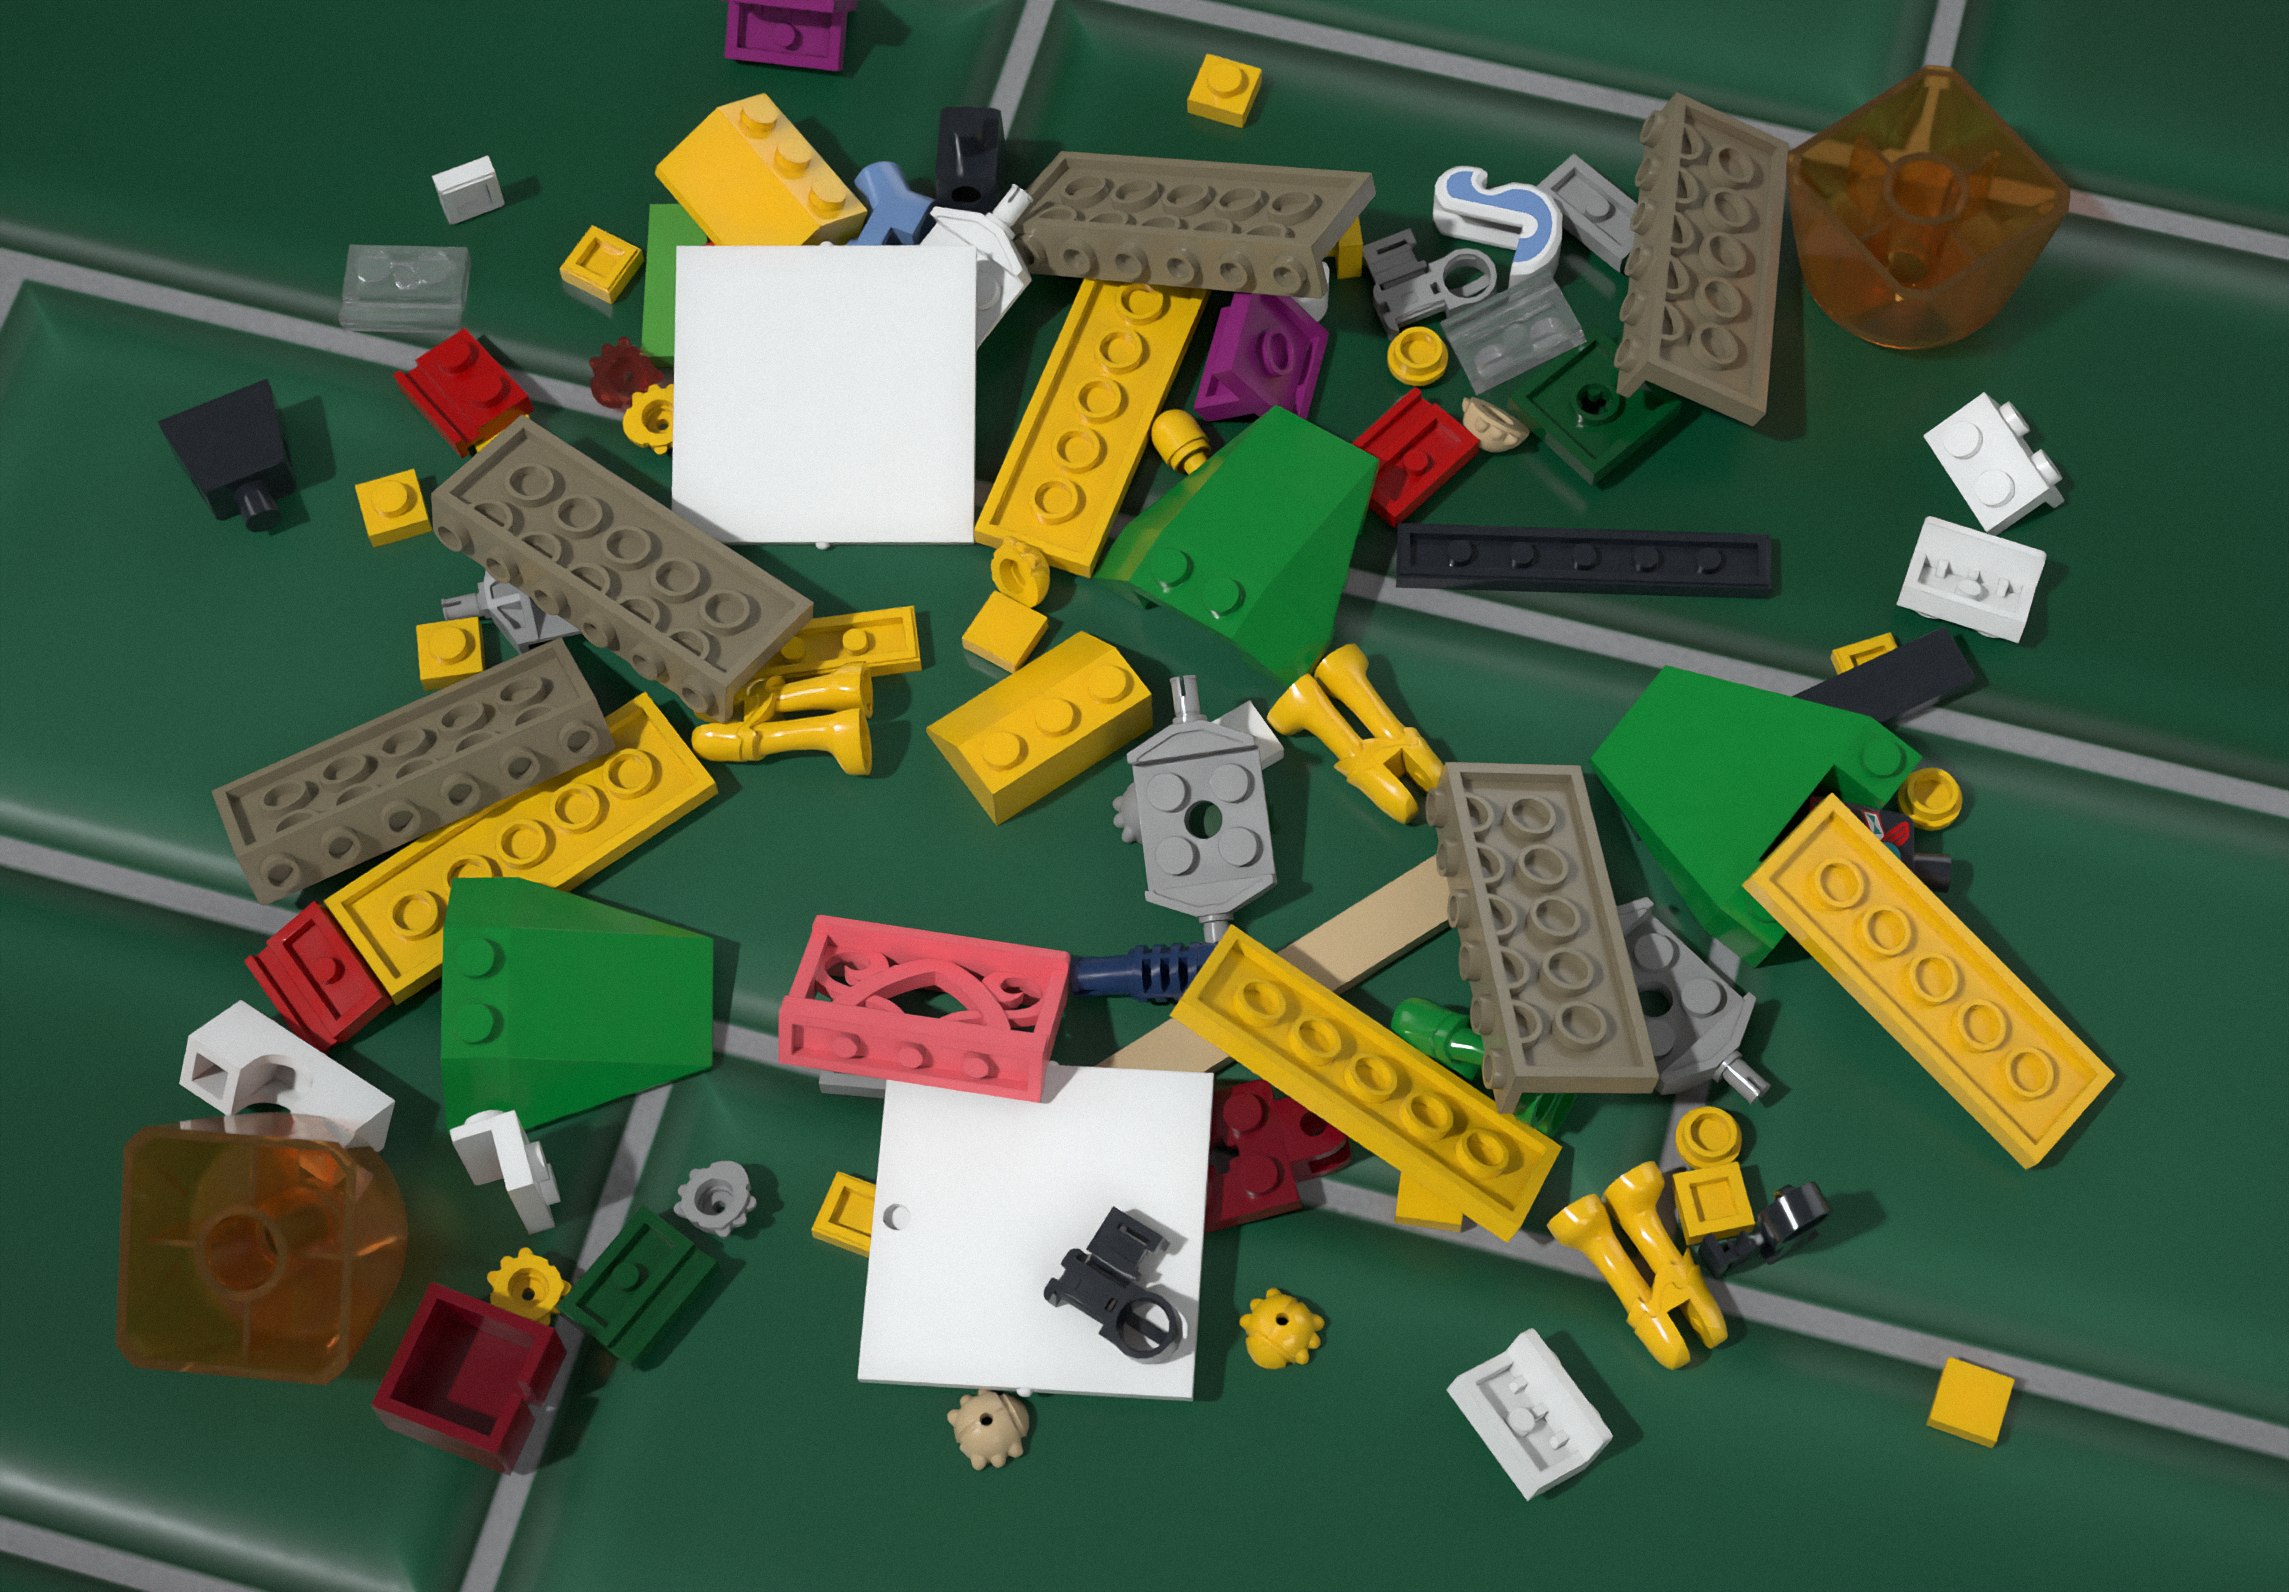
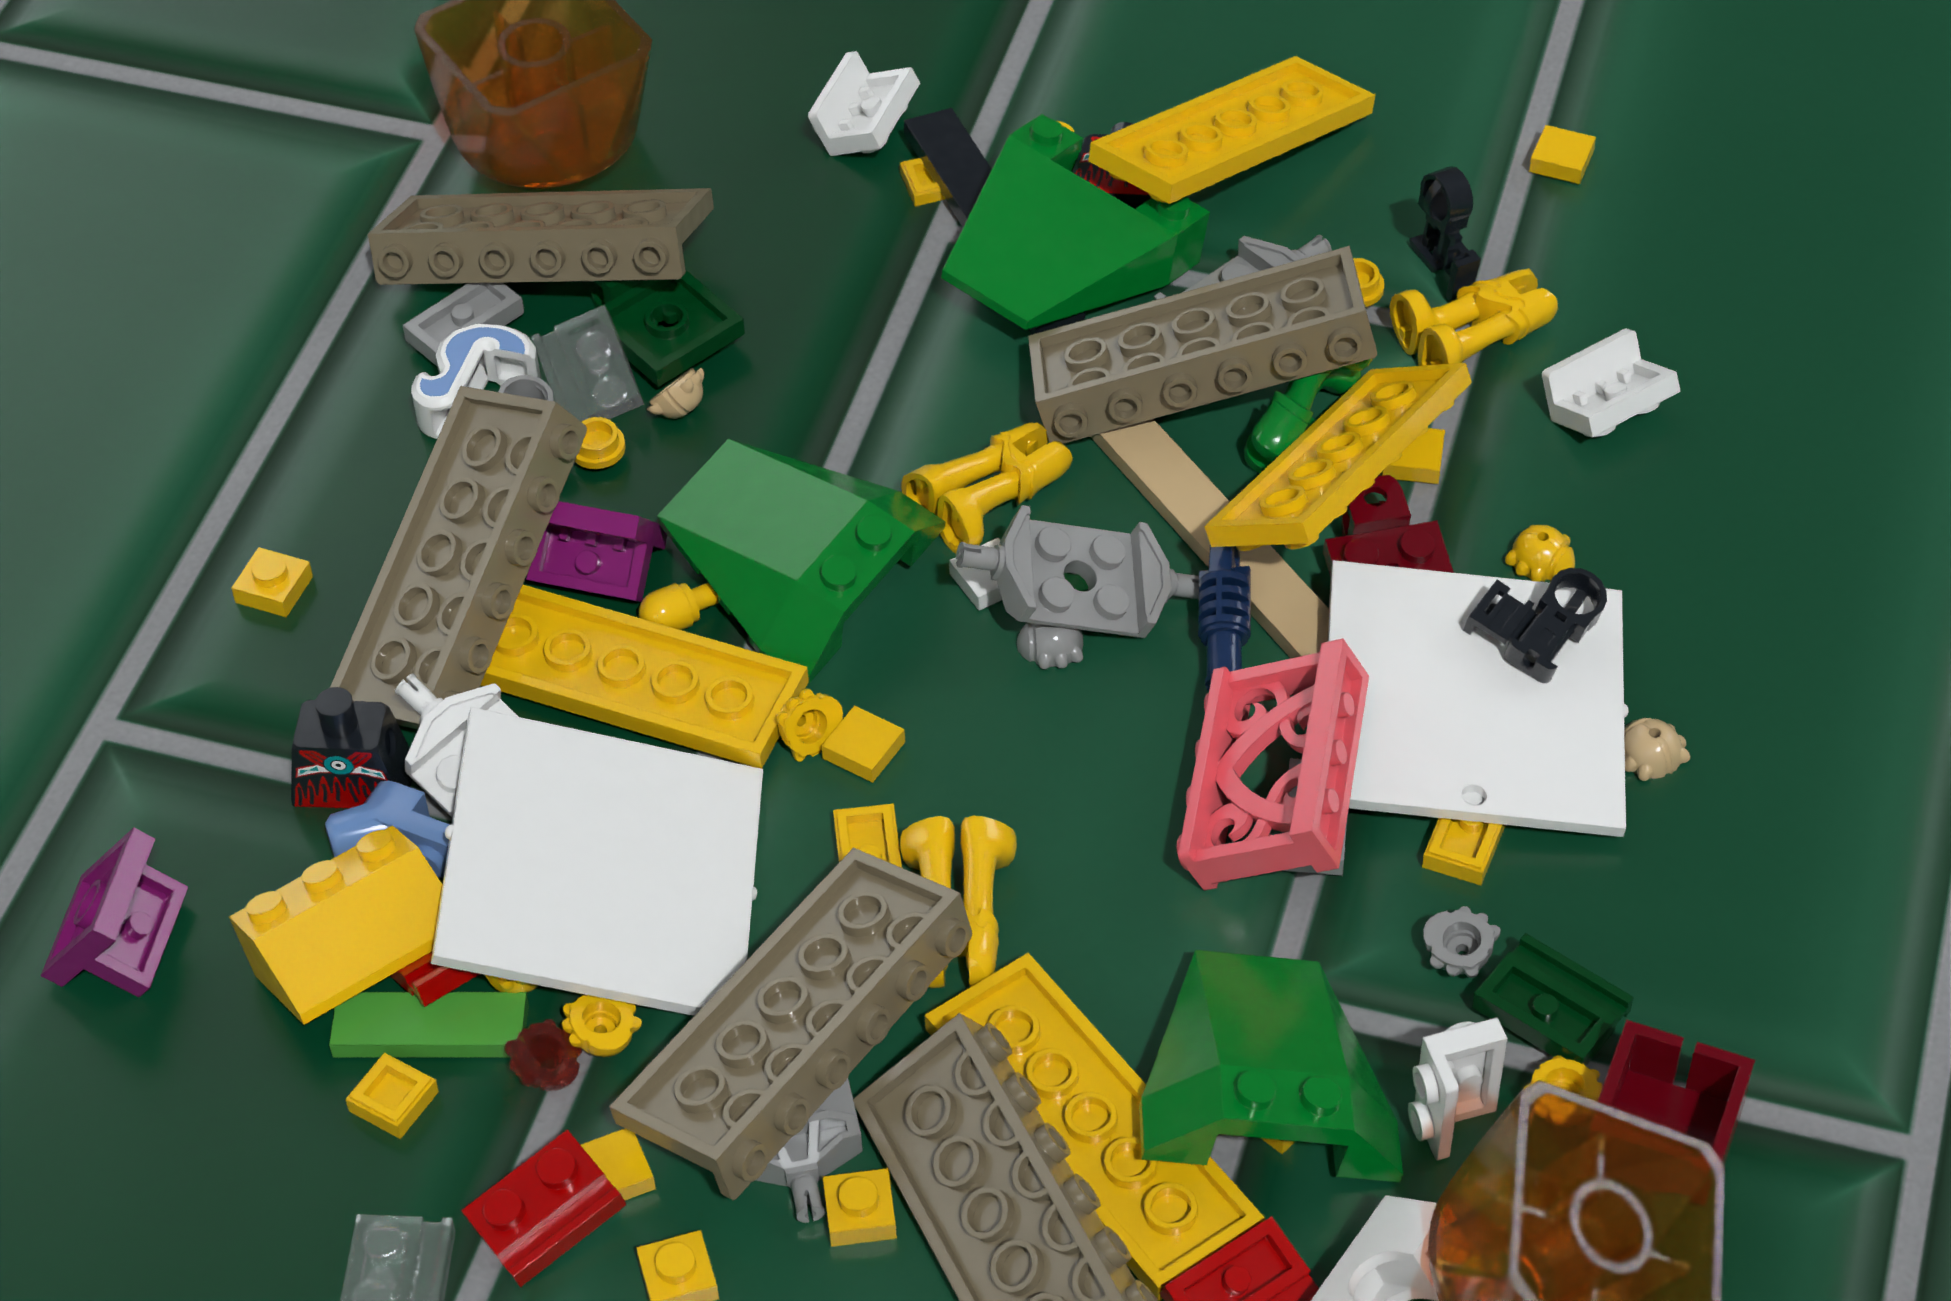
camera: 90 degrees left, 15 degrees down
white tile [432,156,505,225] -> none
yellow slope [926,630,1153,826] -> none
red plate [1352,387,1480,529] -> none
black tile [1396,523,1771,599] -> none
yellow plate [1670,1161,1755,1245] -> none
white bracket [1923,392,2065,536] -> none

